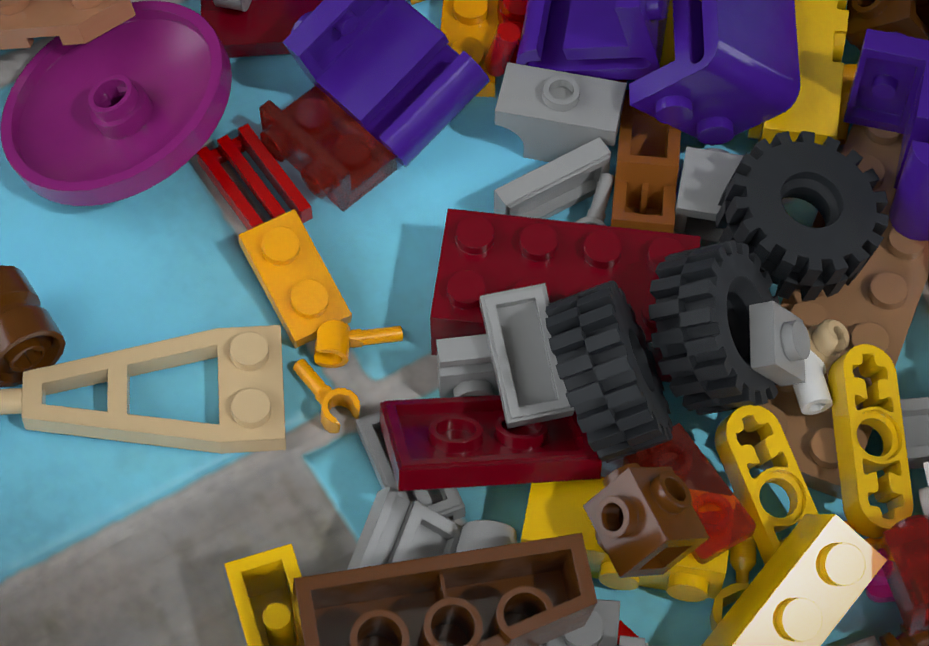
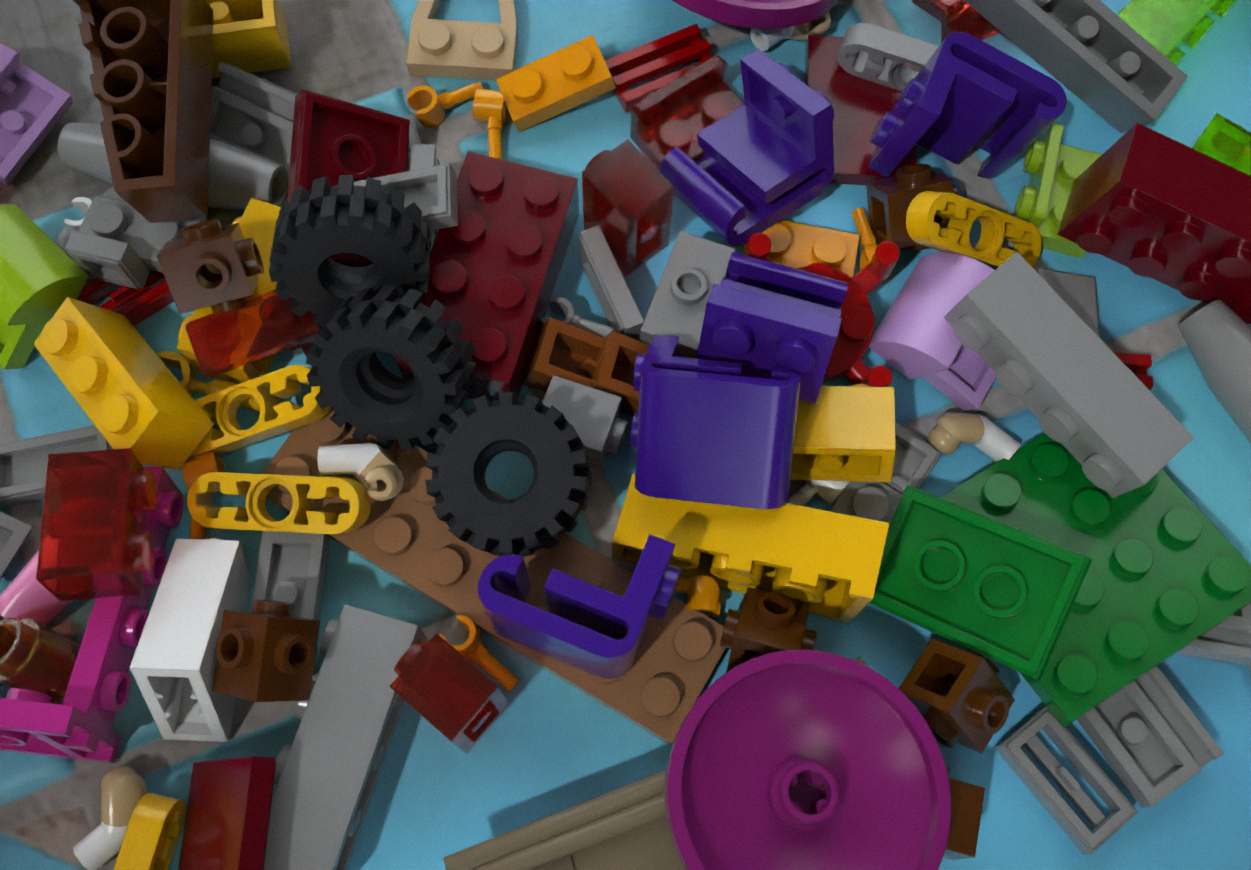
camera: 95 degrees right, 10 degrees up
light grey plate [749,301,810,387] -> none
none -> clear red brick [582,139,674,277]

